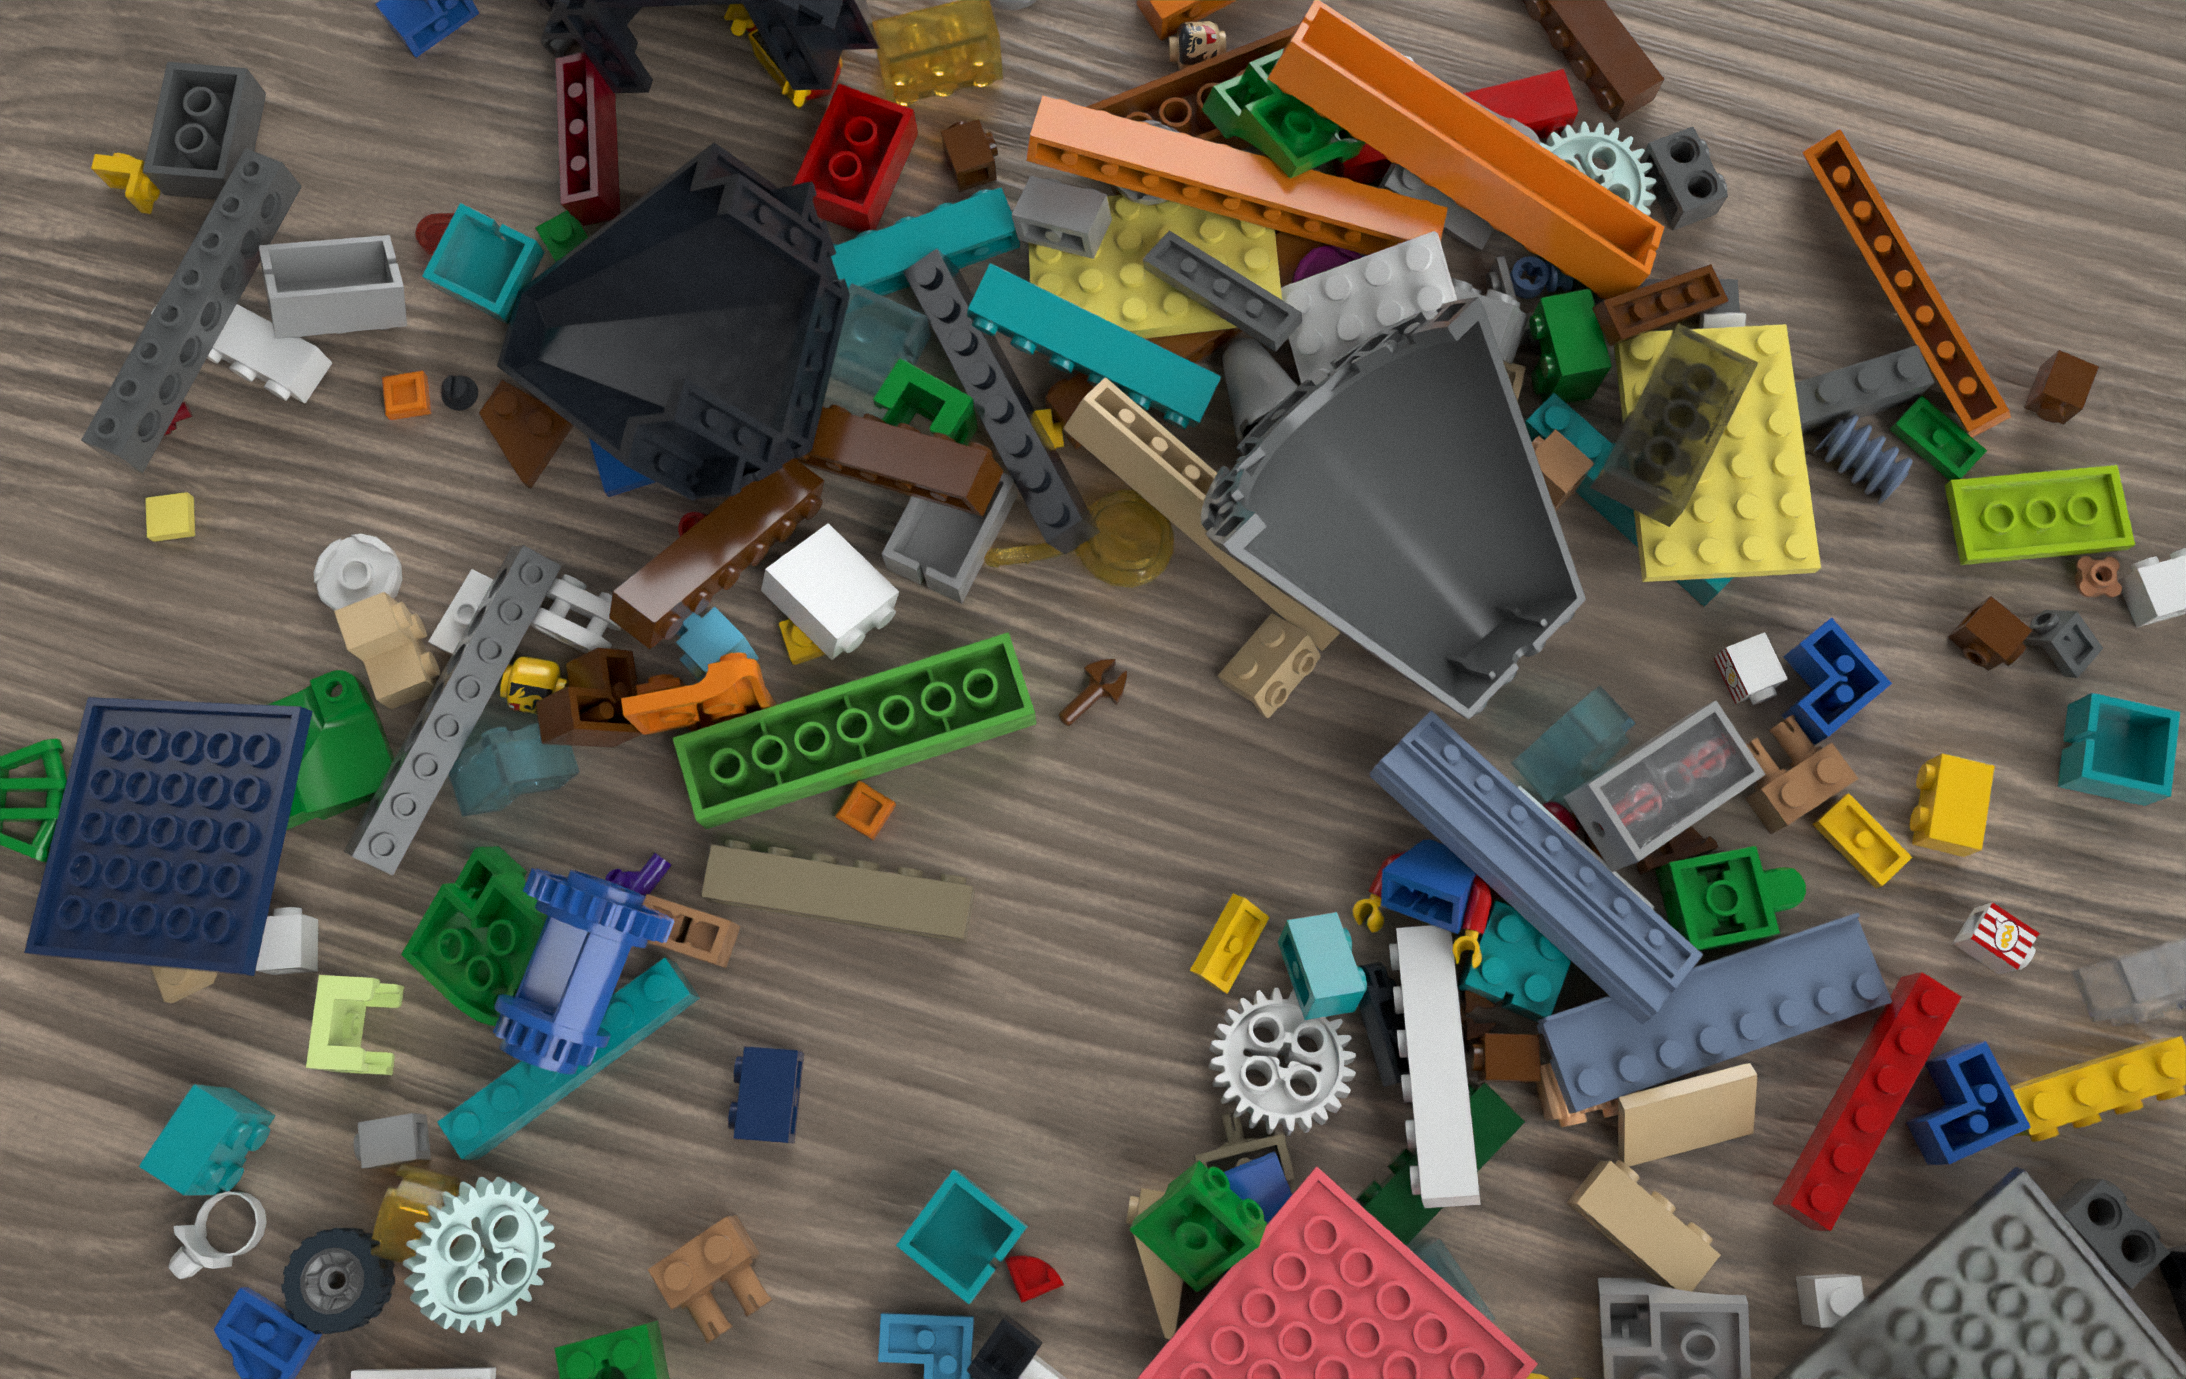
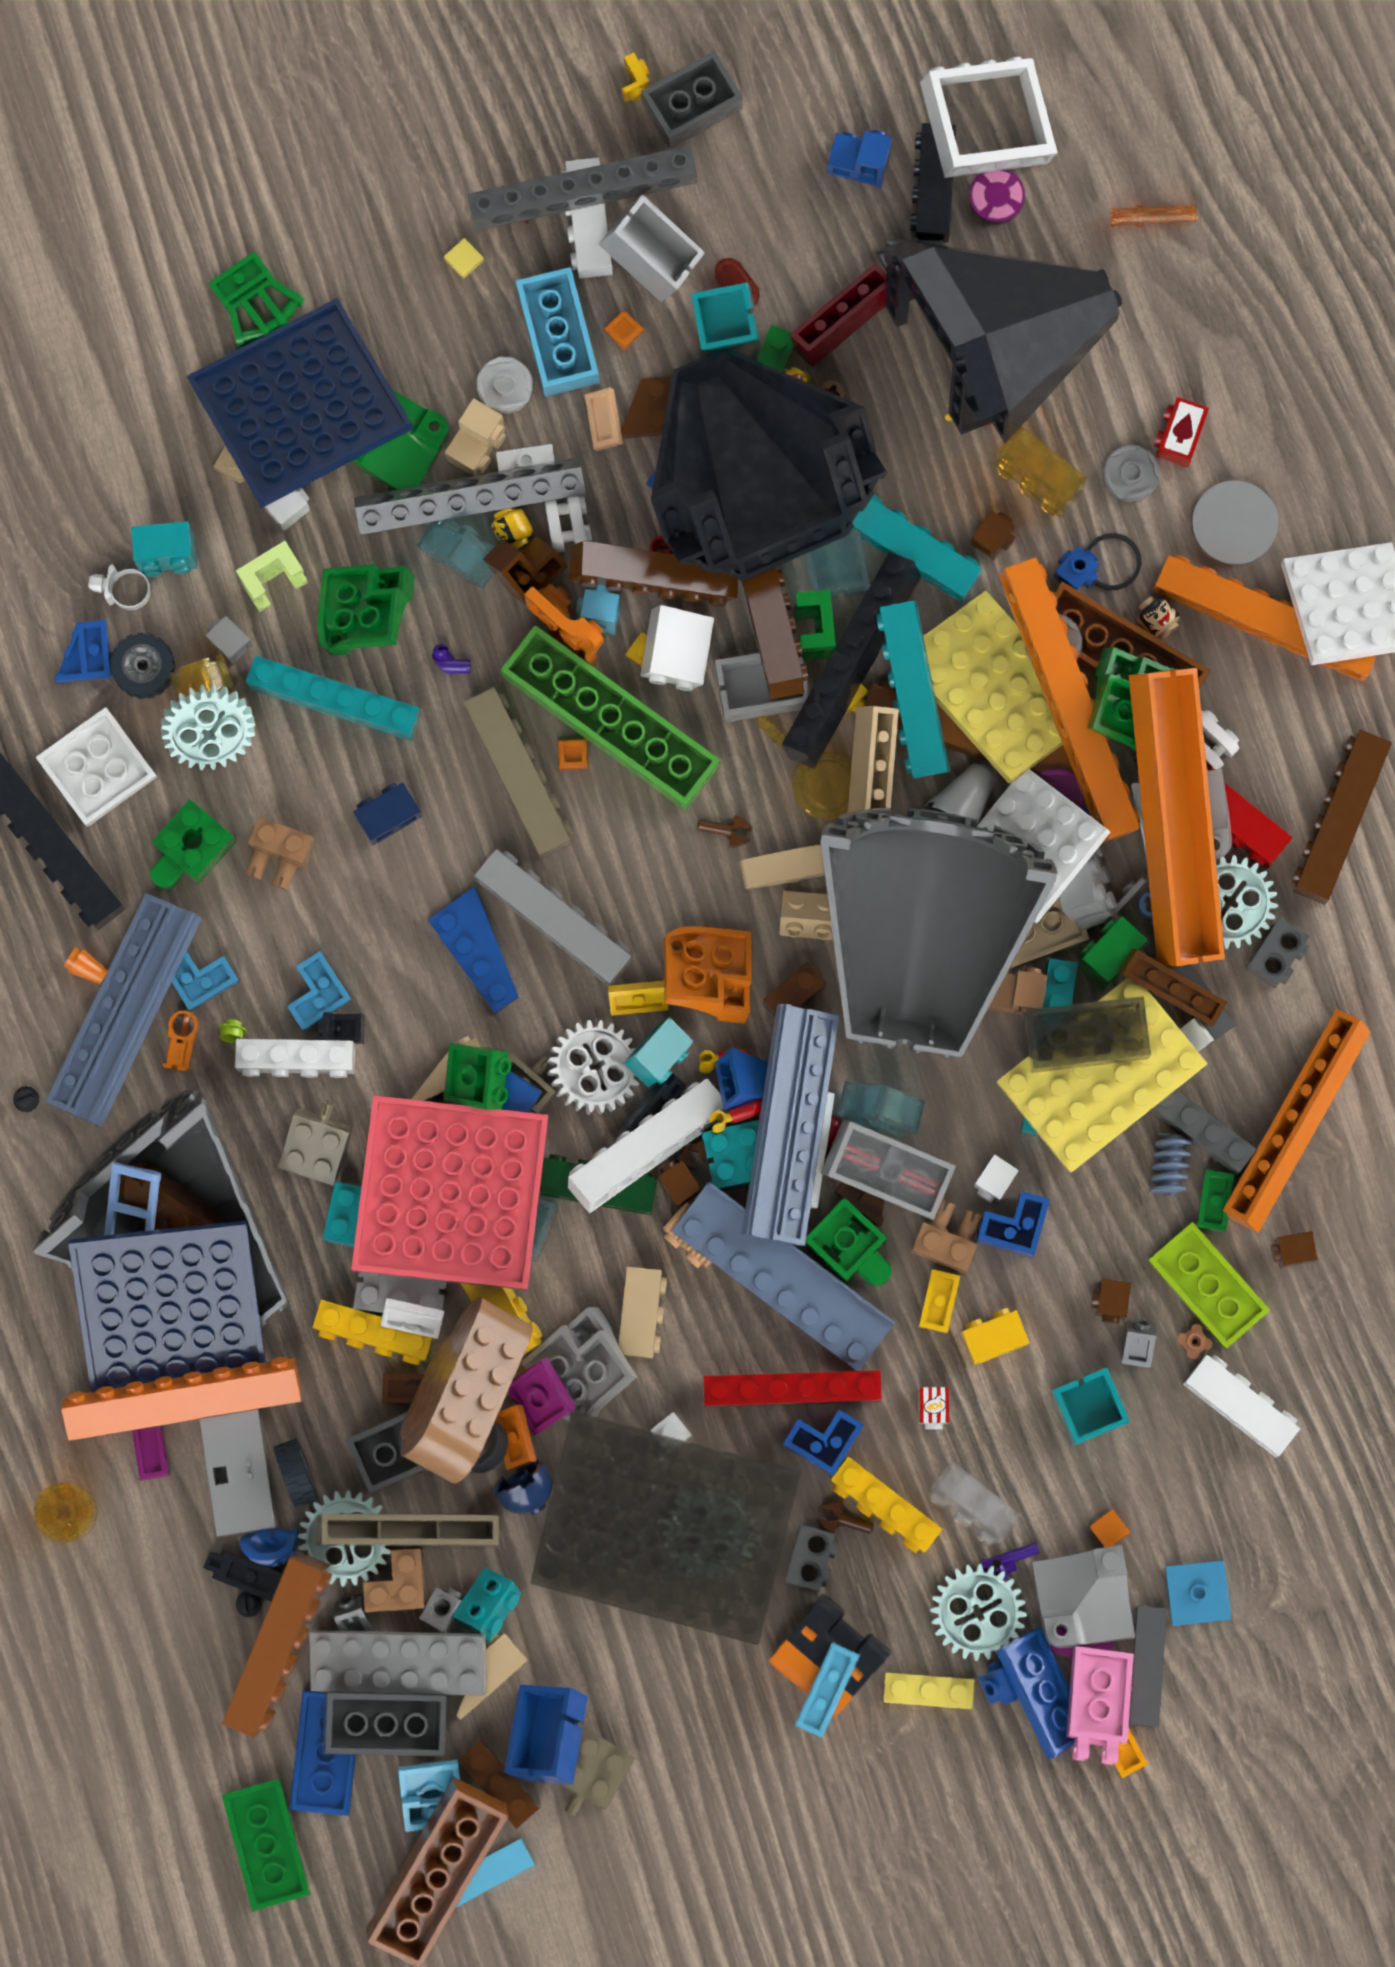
camera: 55 degrees right, 5 degrees up
black piece [441,375,478,411] -> none
blue piece [493,868,675,1074] -> none
medium nougat brick [643,894,741,968] -> none
red brick [793,84,918,233] -> none
teal piece [896,1169,1028,1304] -> none
red tile [1005,1255,1064,1303] -> none
light grey brick [1012,176,1112,259] -> none
dark grey plate [1143,230,1302,352] -> none
tan tile [1618,1063,1757,1166] -> none
none -> blue wing [428,887,519,1014]
none -> light grey brick [474,849,632,986]
none -> medium azure brick [516,267,600,397]
none -> light nougat tile [584,387,623,451]
none -> orange slope [662,926,752,1024]
none -> tan slope [739,844,825,889]
none -> reddish brown brick [763,961,826,1018]
none -> reddish brown bar [818,1502,874,1534]
none -> blue brick [1053,546,1100,591]
none -> black piece [1087,533,1142,590]

